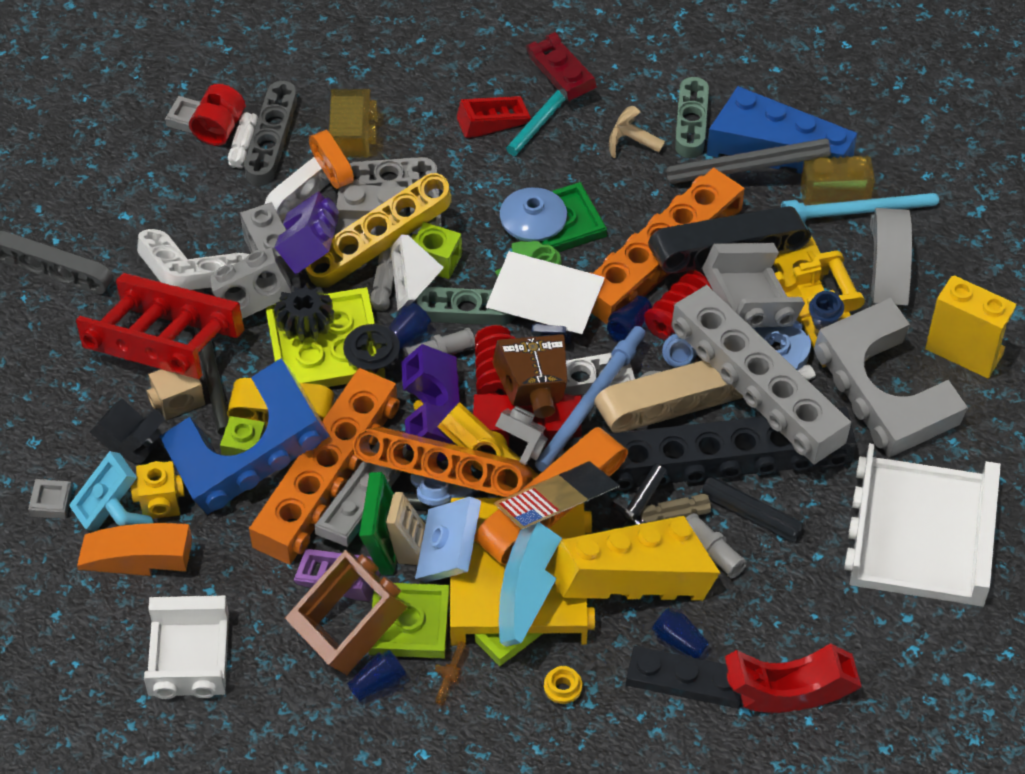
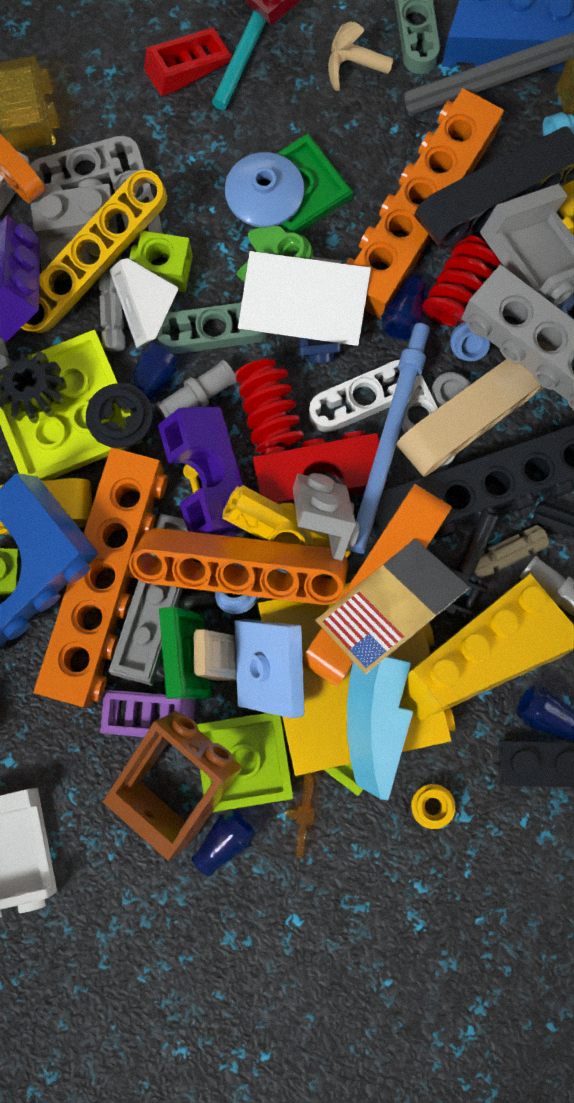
camera: 10 degrees left, 25 degrees up
reddish brown torso [492,335,567,418] -> none

